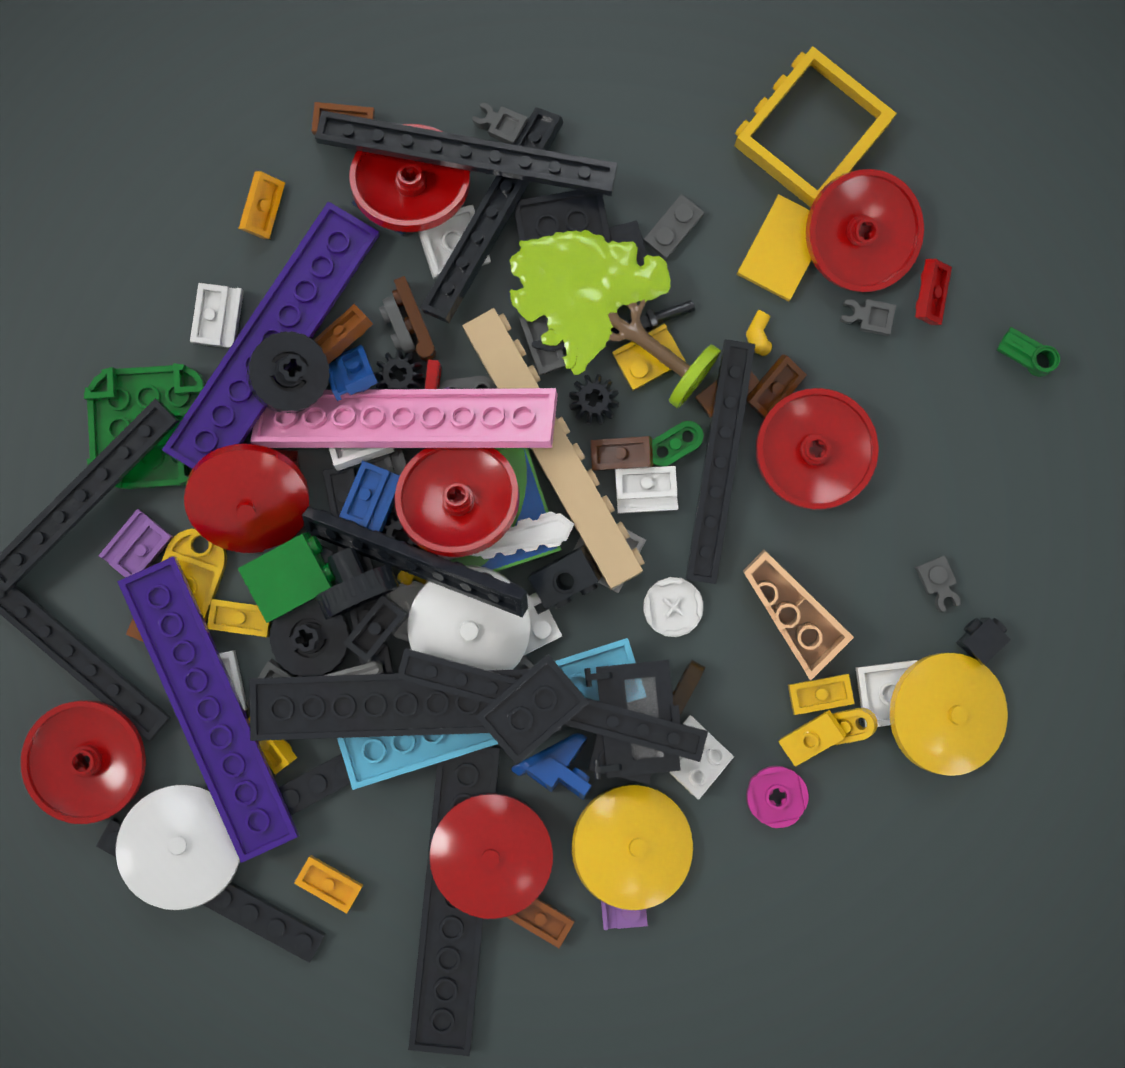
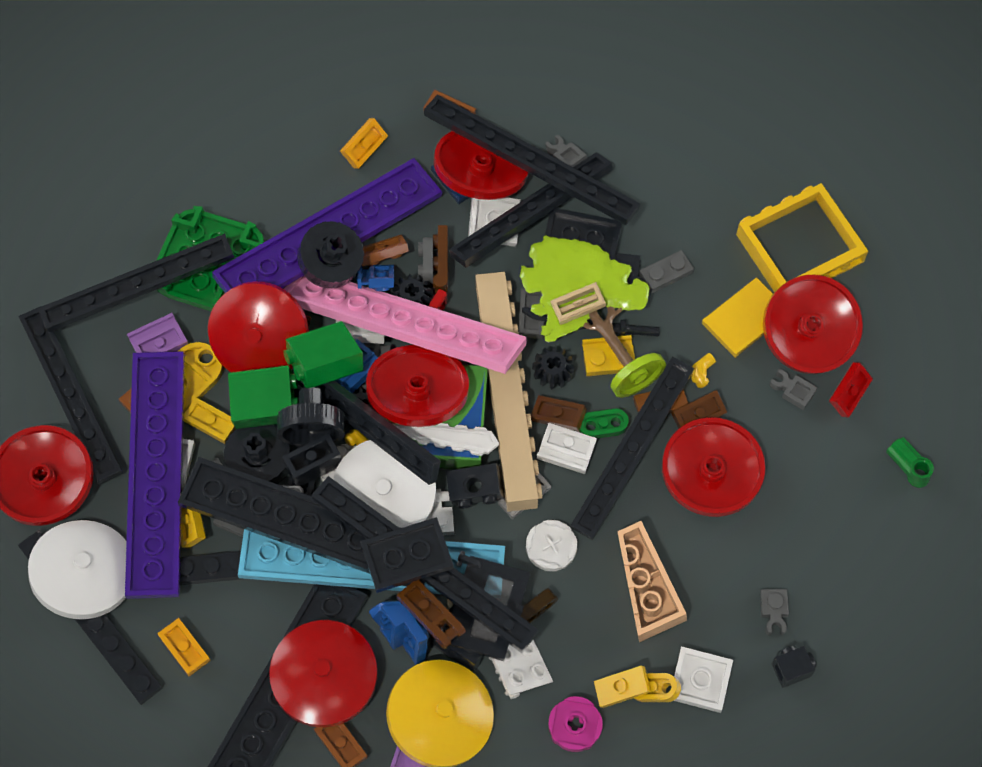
camera: 20 degrees right, 20 degrees down
white plate [190,283,244,348] -> none
yellow plate [788,674,855,715] -> none
yellow dish [890,653,1008,776] -> none
none -> green brick [284,321,363,388]
none -> reddish brown plate [397,580,466,649]
none -> tan tile [550,282,606,325]

